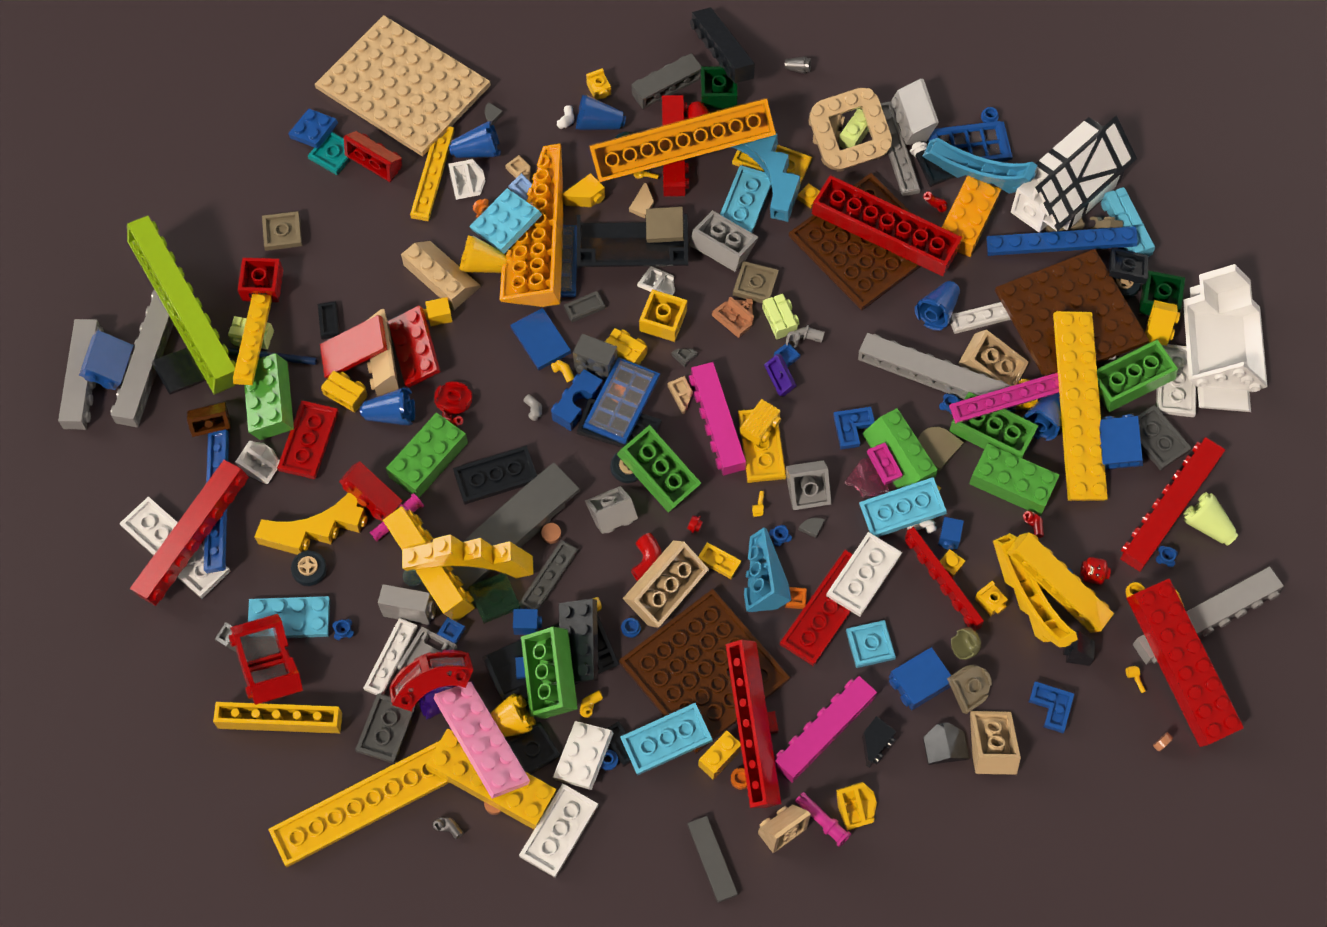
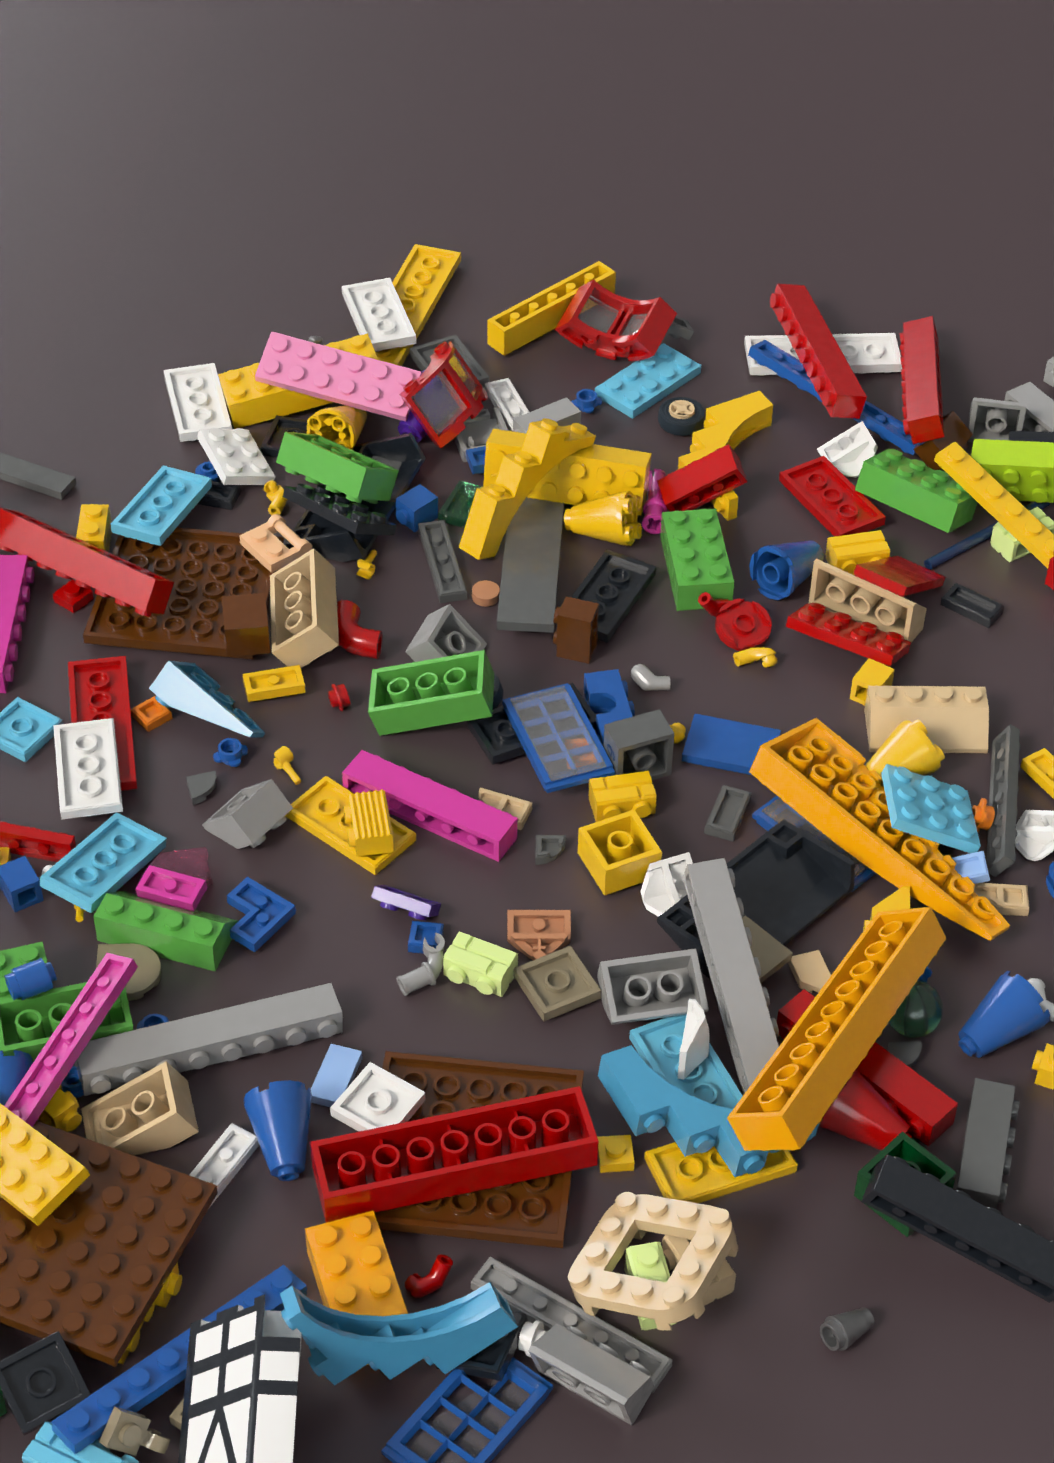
camera: 135 degrees right, 20 degrees down
none -> blue brick [4,958,57,1000]
none -> reddish brown head [222,593,271,657]
none -> light nougat plate [240,514,312,573]
none -> light blue tile [311,1044,362,1107]
none -> white plate [330,1062,425,1131]
none -> white plate [342,278,416,352]
none -> reddish brown brick [553,596,599,664]
none -> yellow cone [564,491,642,546]
none -> white slope [677,999,710,1080]
none -> light grey brick [683,858,779,1095]
none -> yellow arm [733,647,778,668]
none -> brick [899,316,945,444]
none -> light grey slope [967,397,1027,442]
none -> dark grey plate [986,724,1021,877]

